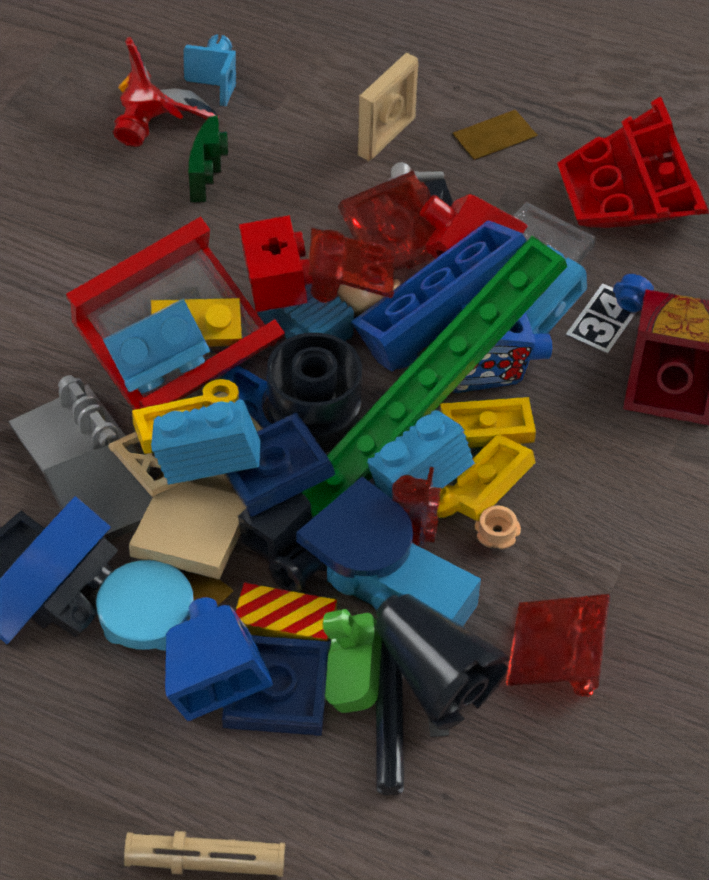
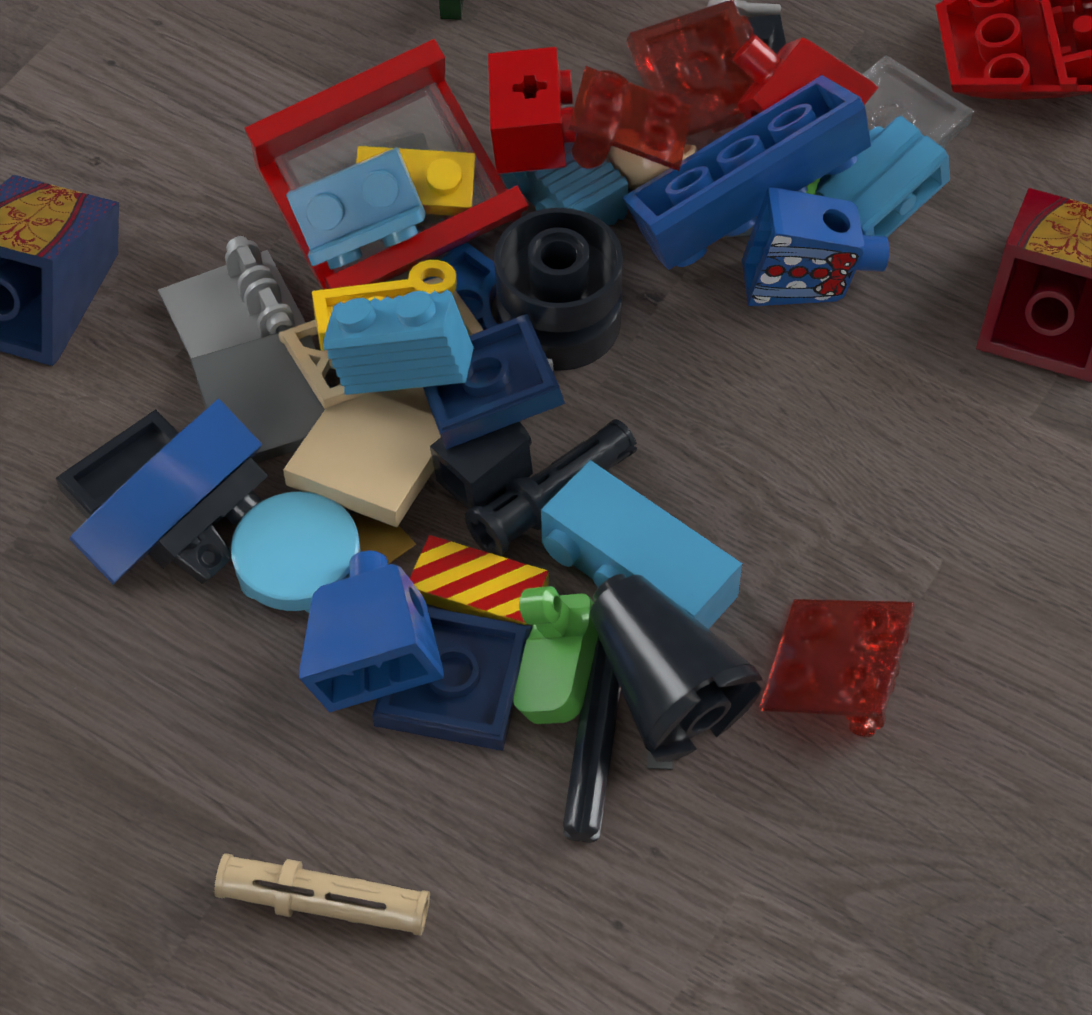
camera: 10 degrees right, 5 degrees up
dark blue tile [297,477,413,578] -> none
green tile [302,236,568,519] -> none
dark azure brick [367,410,475,514] -> none
clear red hinge [392,467,441,550] -> none
yellow hinge [424,434,536,521] -> none
yellow plate [440,397,536,448] -> none
light nougat plate [475,506,521,549] -> none
sticker [566,283,636,353] -> none
blue plate [613,274,654,312] -> none

